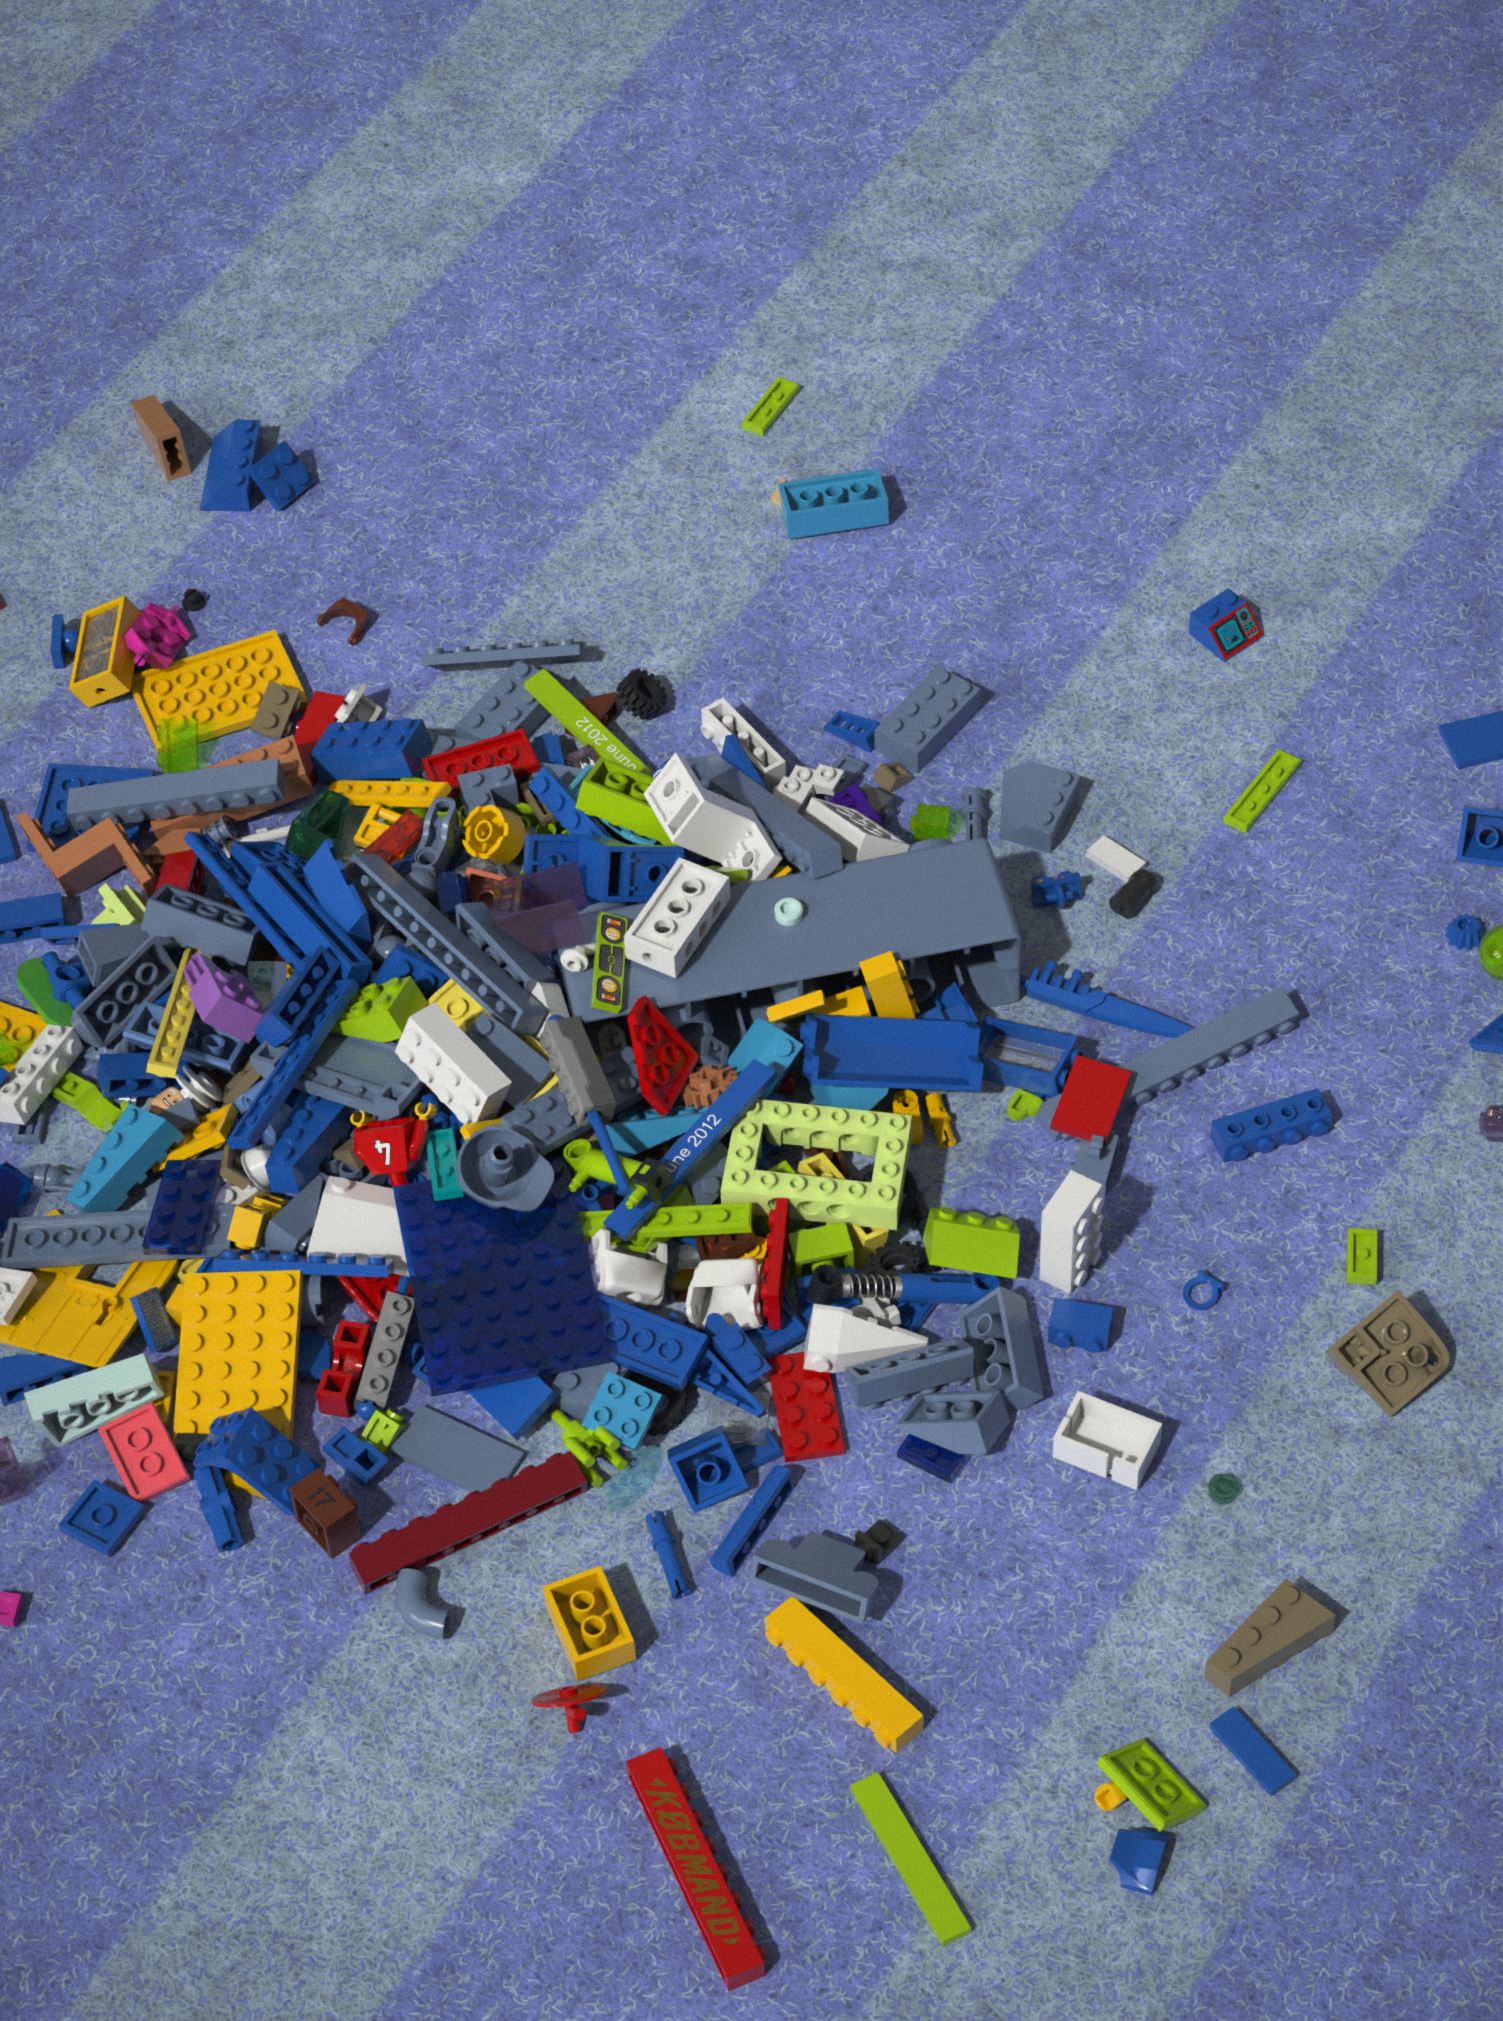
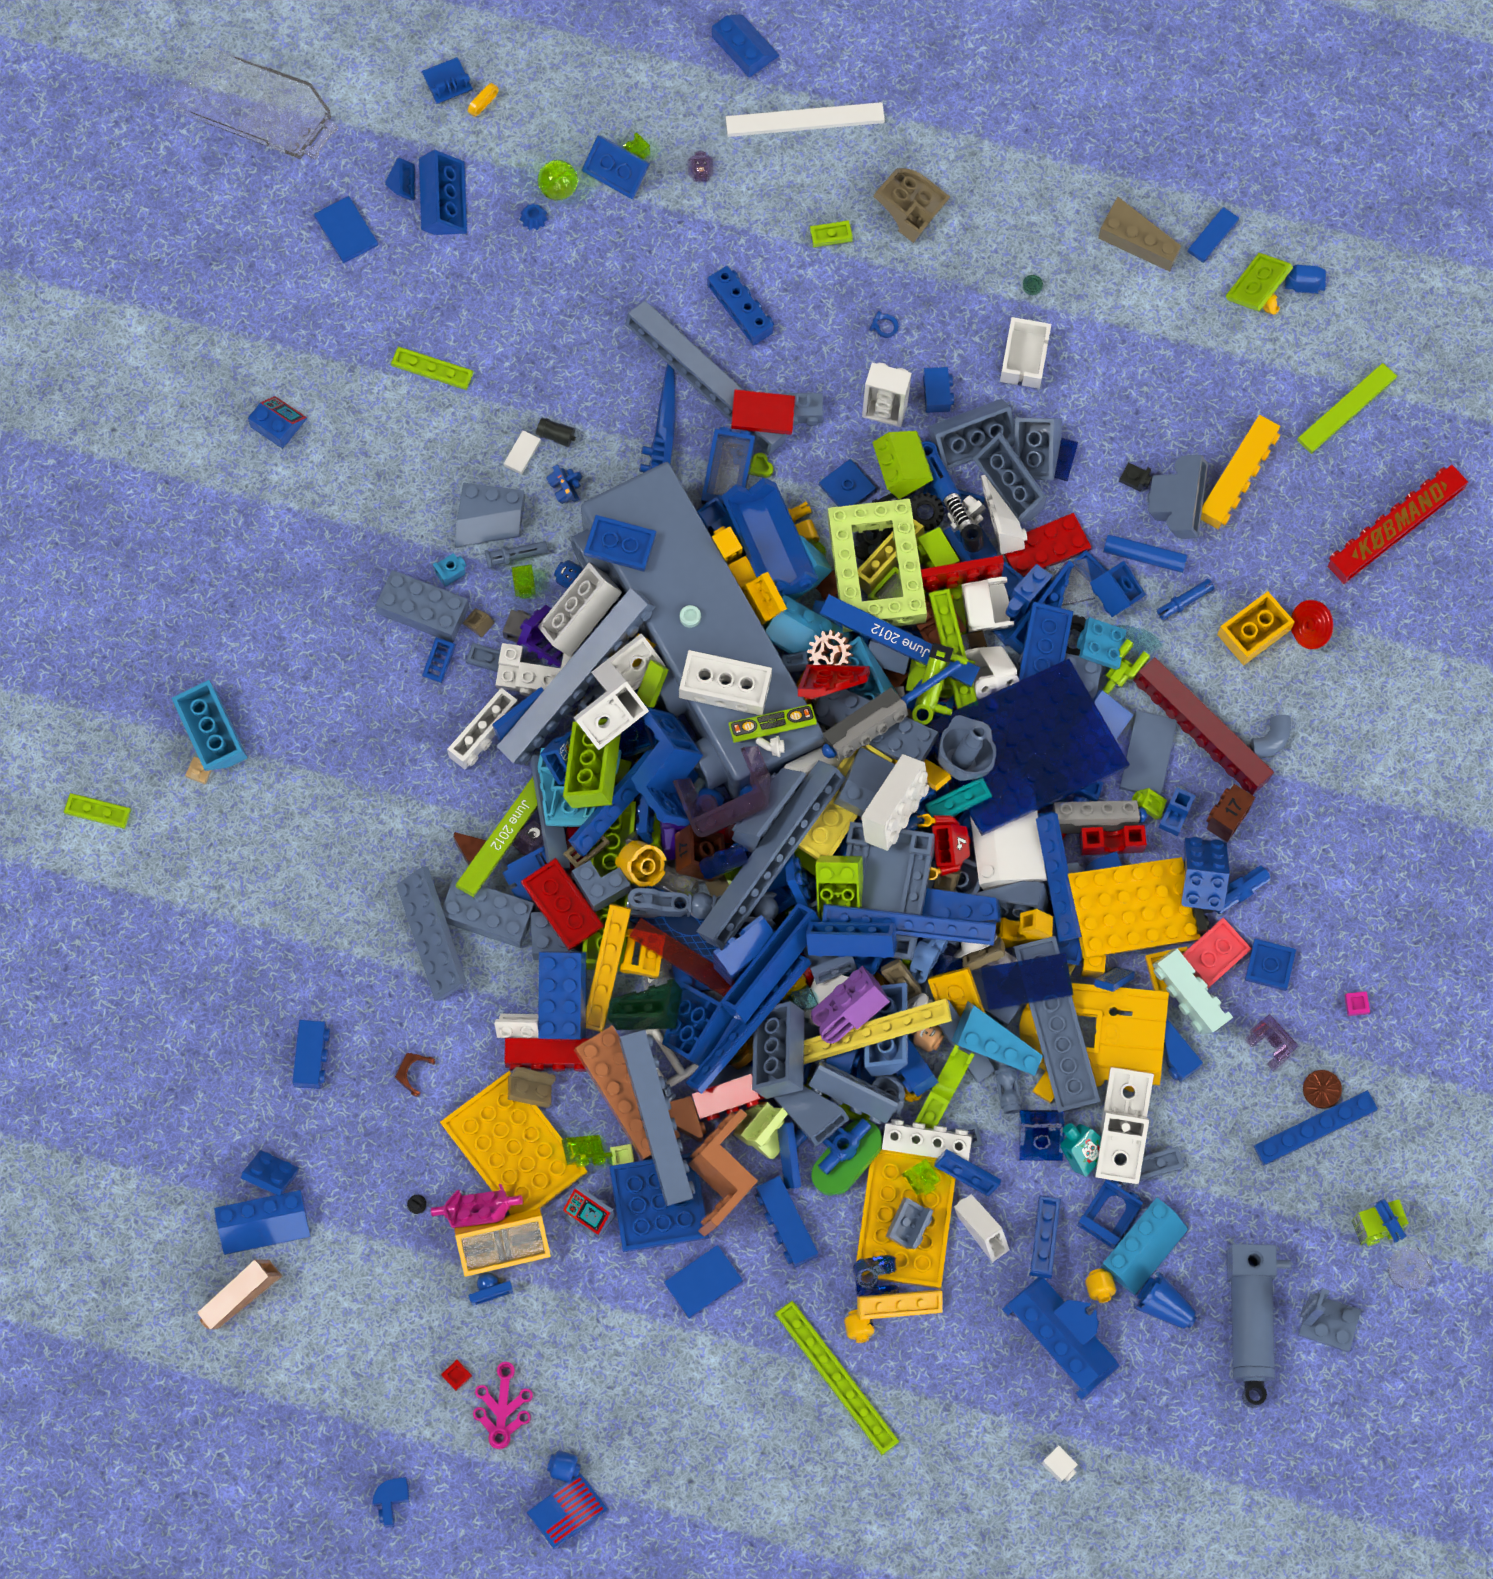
camera: 110 degrees left, 20 degrees up
black tyre [616,669,668,720] -> none
none -> blue brick [292,1020,330,1089]
none -> dark azure brick [433,553,466,587]
none -> slope [563,1185,614,1239]
none -> blue plate [584,515,656,572]
none -> blue plate [819,459,876,507]

